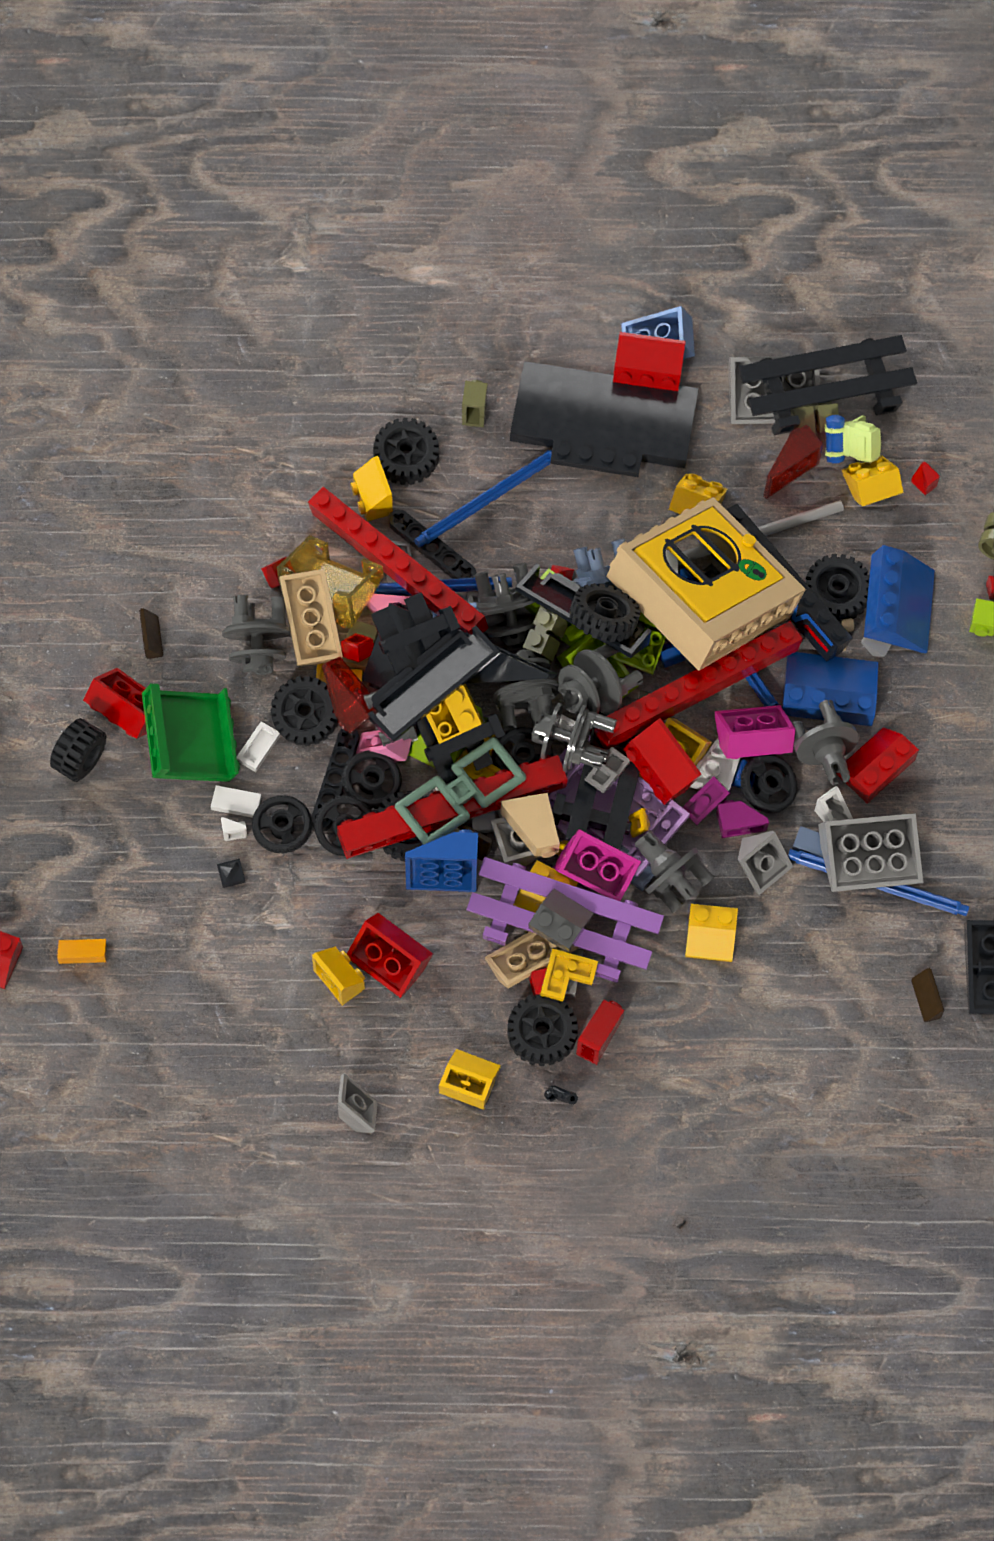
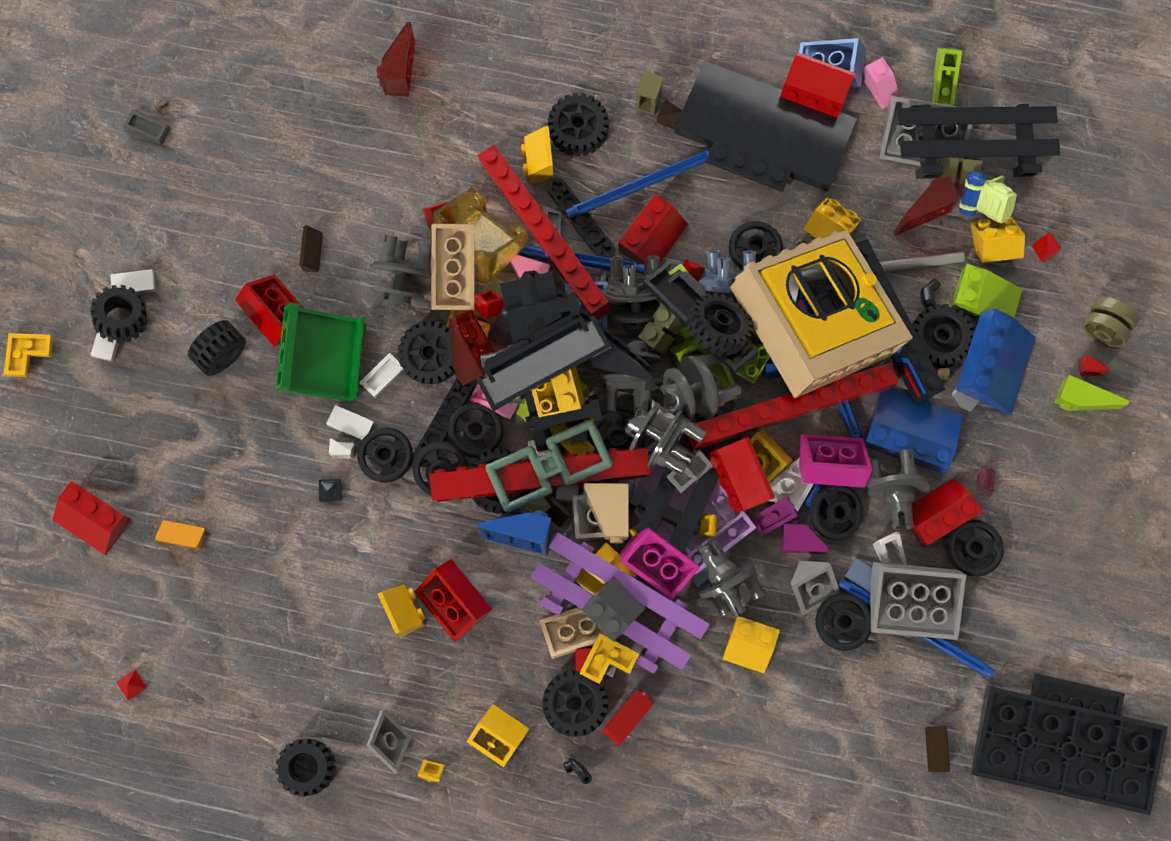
camera: 15 degrees right, 10 degrees up
none -> red slope [116,670,147,701]
none -> black tyre [275,739,336,797]
none -> clear red slope [377,22,416,97]
none -> yellow slope [418,760,445,782]
none -> red slope [618,194,688,270]
none -> dark brown slope [657,100,682,130]
none -> black wheel [729,221,783,270]
none -> black wheel [815,593,871,651]
none -> bright pink slope [862,57,900,110]
none -> black arm [920,278,941,308]
none -> lime slope [932,47,962,106]
none -> black wheel [946,520,1004,577]
none -> lime slope [951,264,1023,318]
none -> clear pink slope [975,466,995,491]

